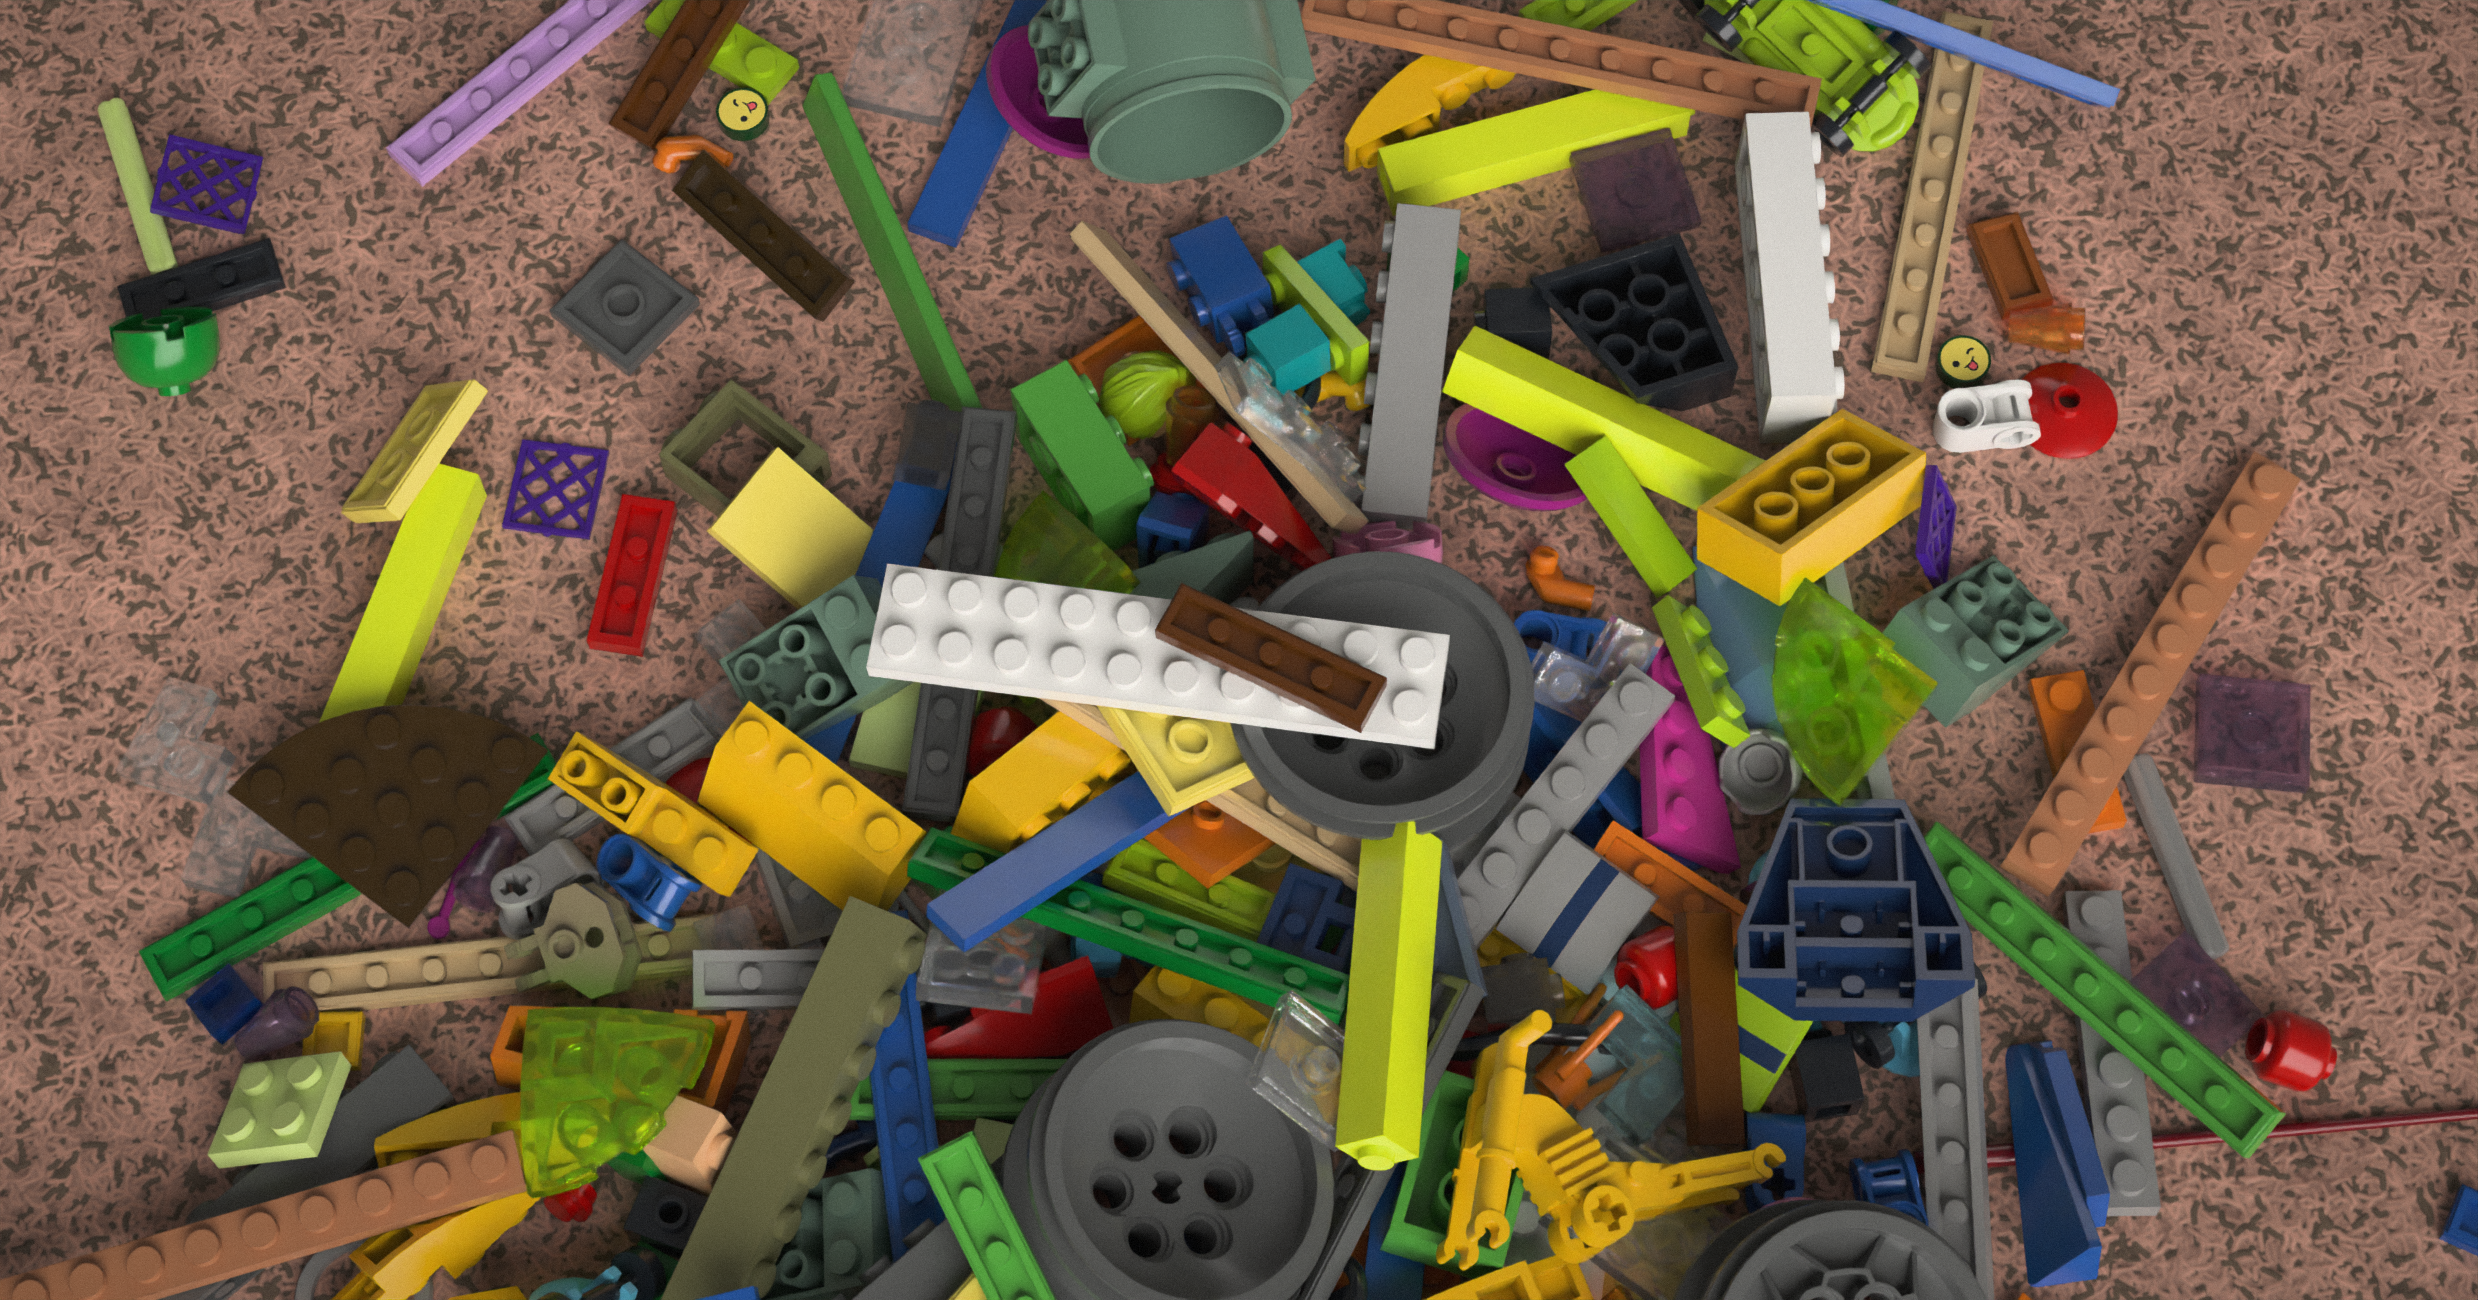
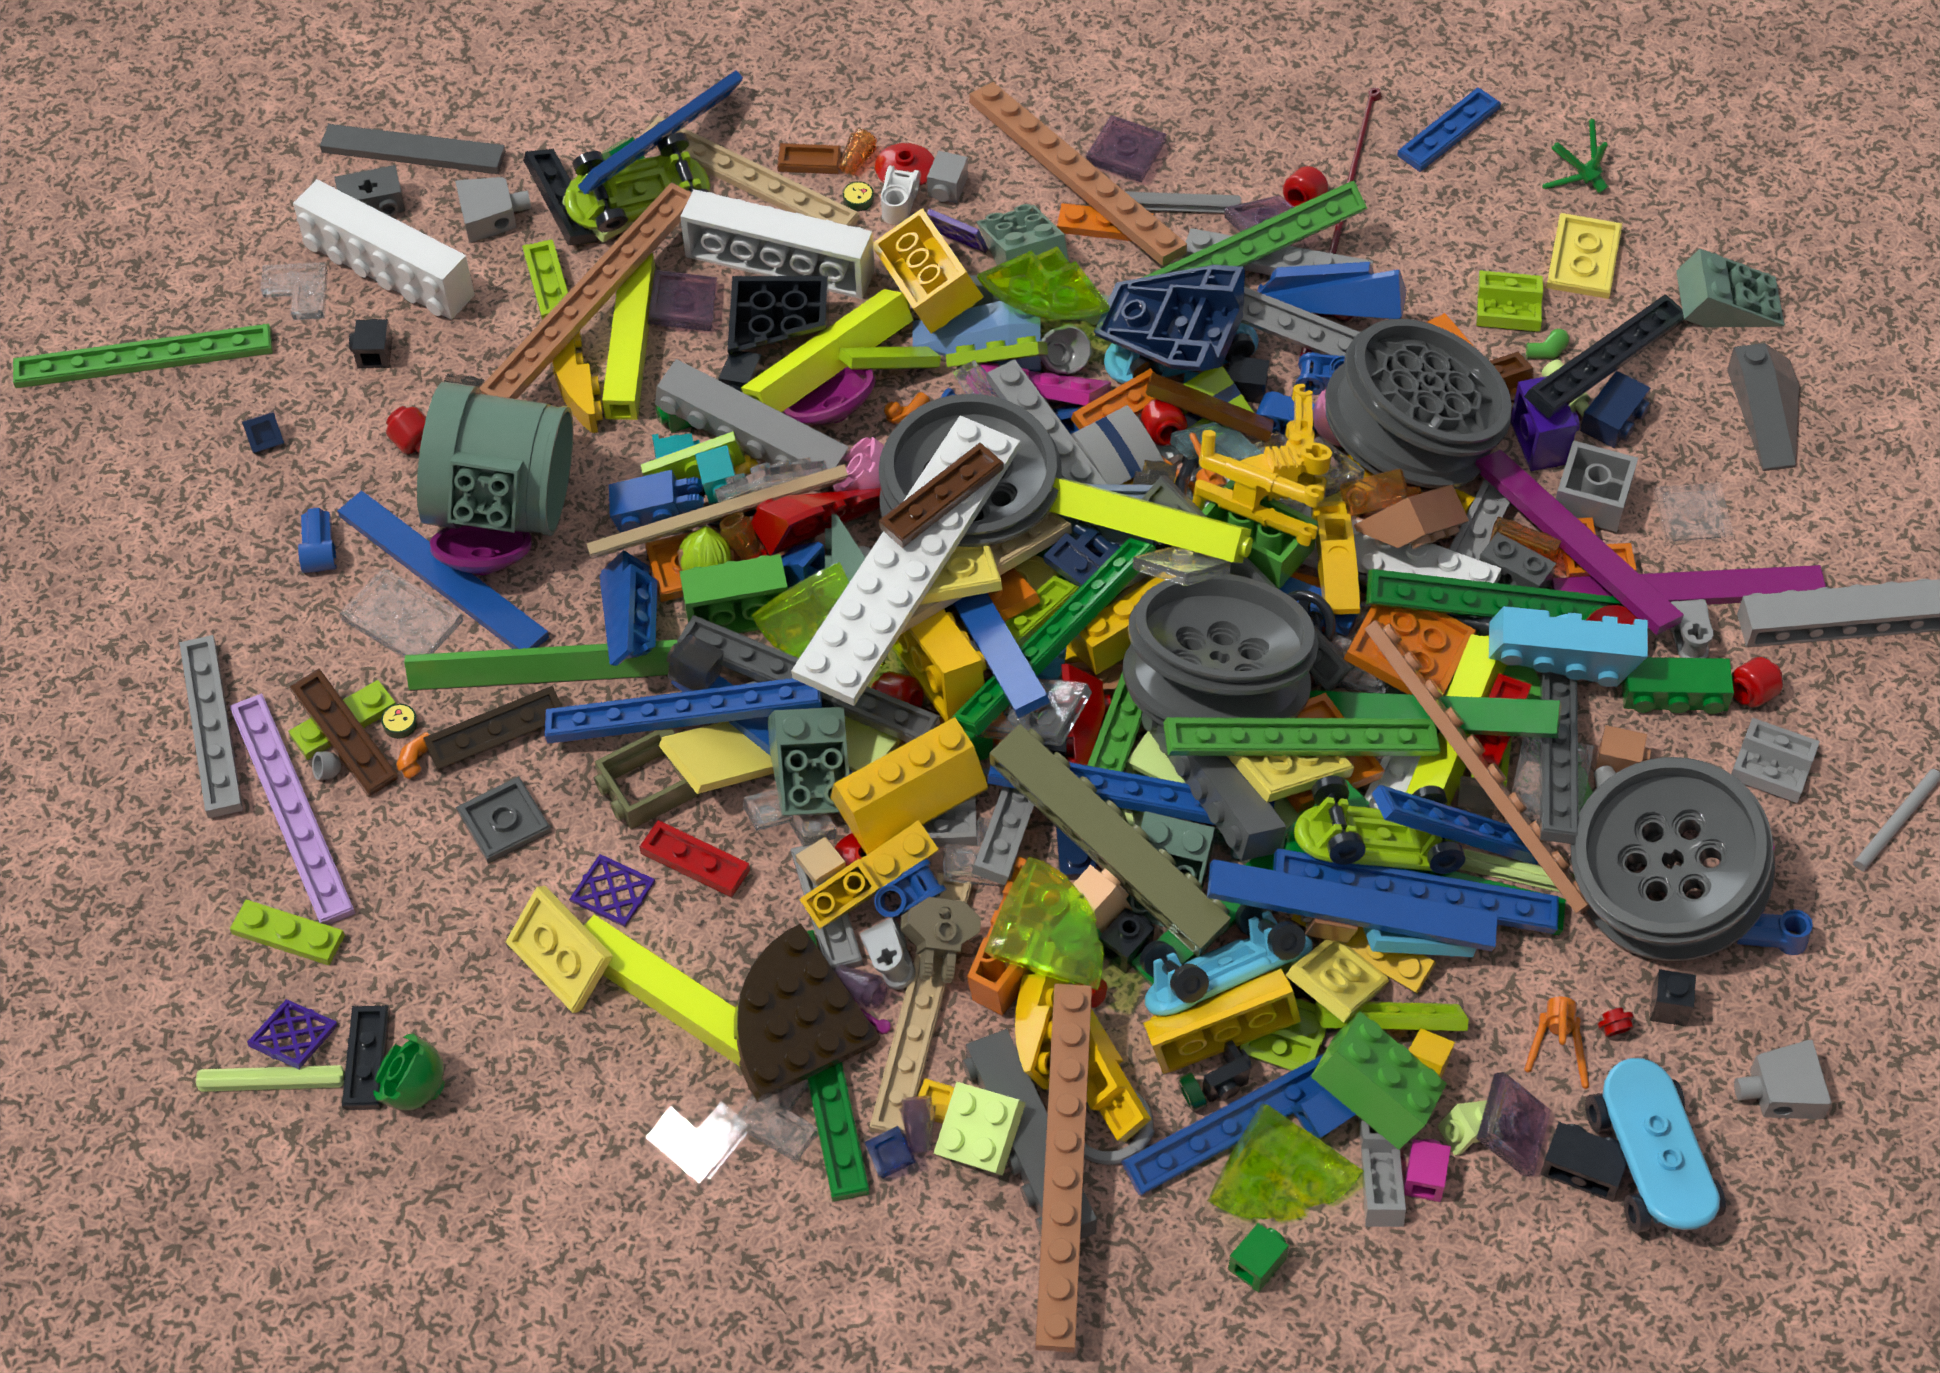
camera: 70 degrees left, 10 degrees down
none -> lime plate [230,899,345,966]
none -> light grey hinge [312,752,341,780]
none -> blue tile [545,678,822,744]
none -> blue wedge [600,550,657,666]
none -> tan tile [796,837,846,886]
none -> light grey brick [927,150,968,203]

